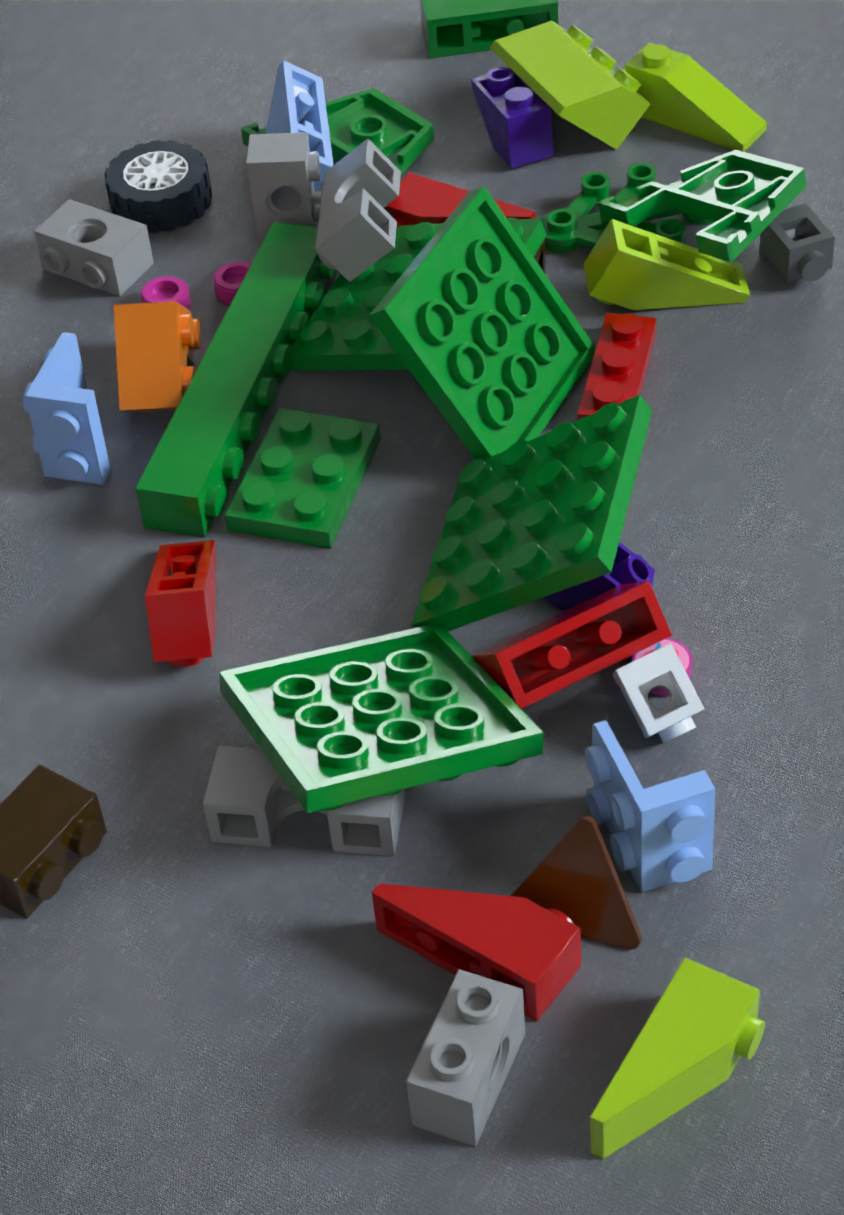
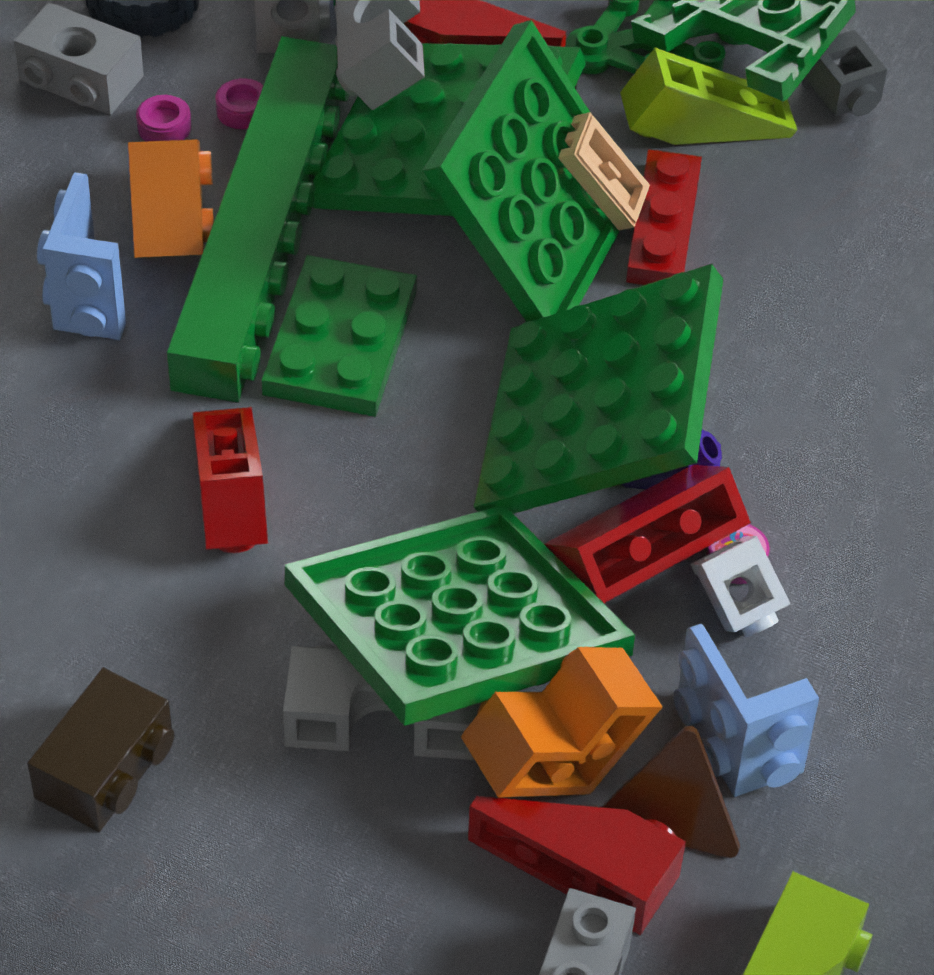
camera: 10 degrees left, 5 degrees up
none -> orange brick [460,647,663,798]
none -> light nougat tile [558,112,650,231]

